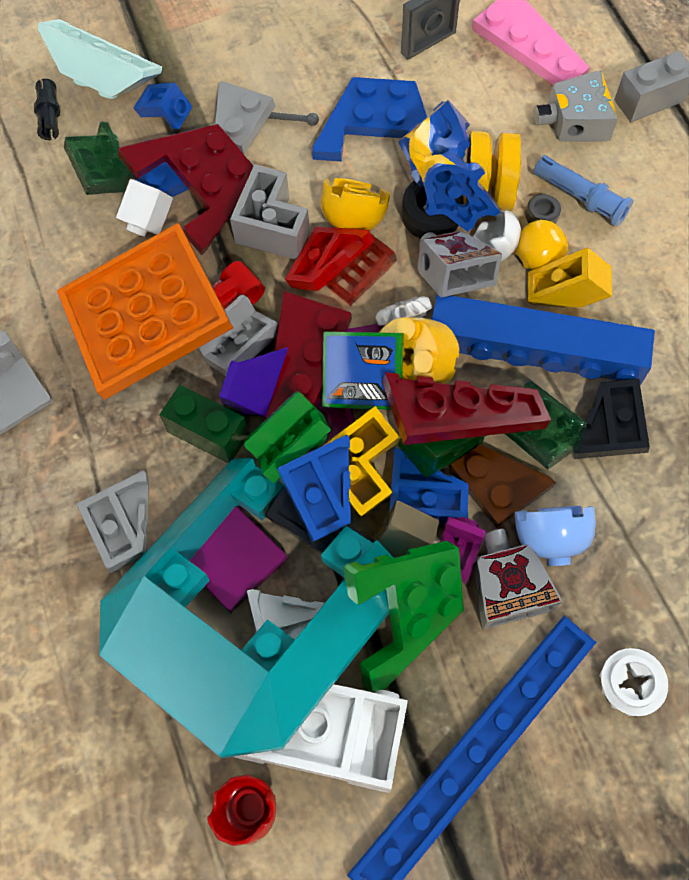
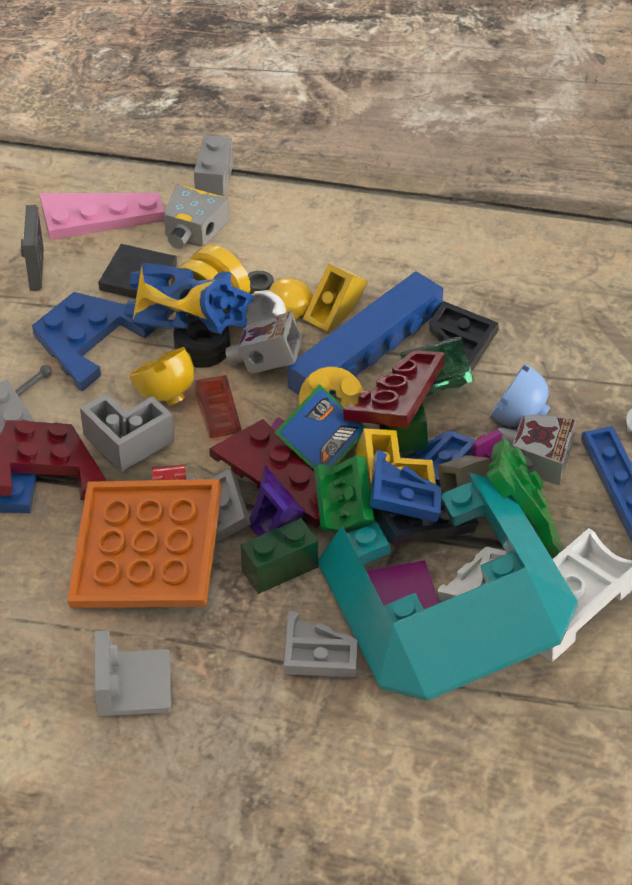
camera: 60 degrees left, 20 degrees down
white brick [116,179,173,237] -> none
red hair [207,774,276,846] -> none
red wing [285,226,374,291] -> none
white gear [376,296,432,326] -> none
reddish brown wing [450,444,556,528] -> none
medium blue pin [533,155,634,227] -> none
none -> black tile [98,244,177,298]

